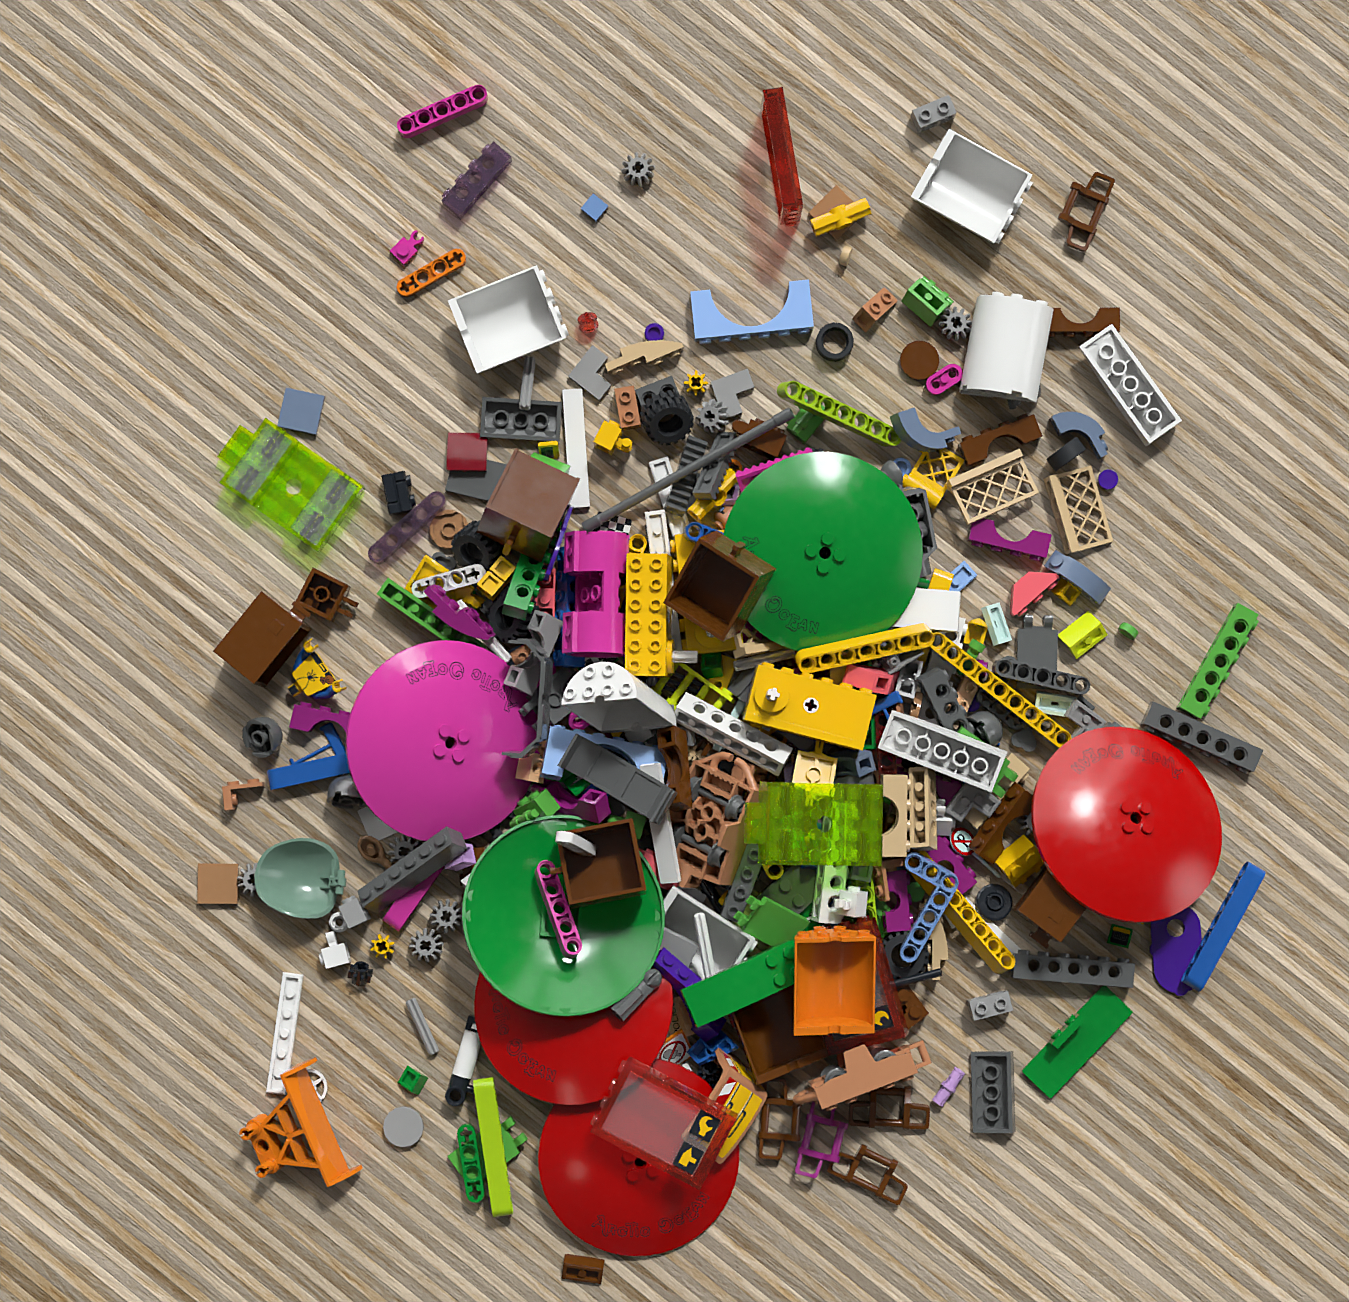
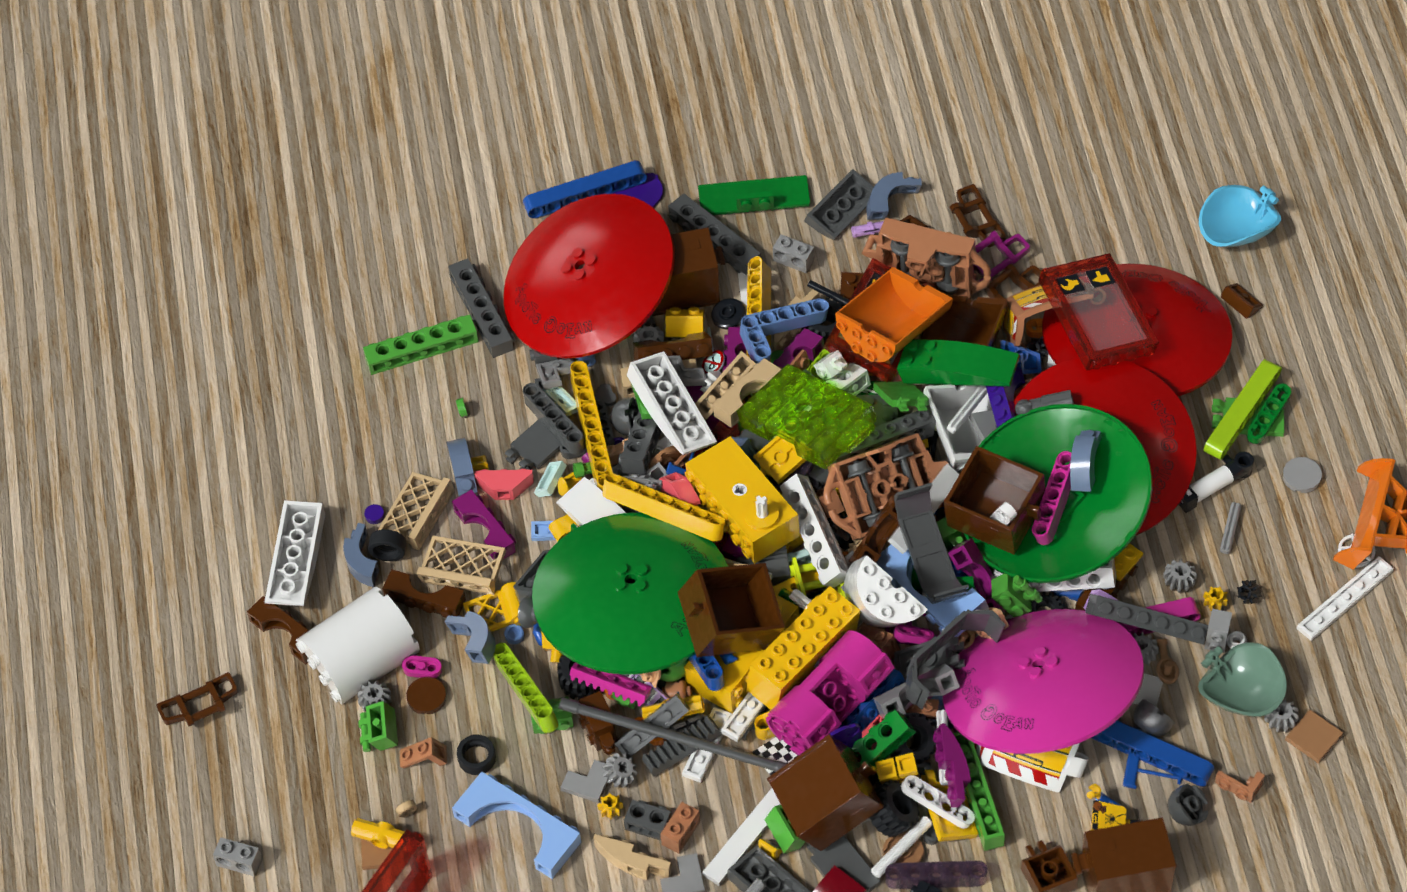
camera: 135 degrees left, 30 degrees down
magenta arch [289,701,351,732] -> none
white brick [319,931,351,969] -> none
green slope [397,1065,428,1095] -> none
light grey gear [430,899,462,933] -> none
yellow brick [593,420,633,456] -> none
black tyre [640,390,694,445] -> none
dark purple tile [645,323,664,341] -> none
white cylinder [910,129,1033,244] -> none
neon yellow panel [1058,611,1108,659] -> none
none -> sand blue arch [866,172,922,220]
none -> white axle [871,816,932,878]
none -> sand blue arch [1070,430,1102,492]

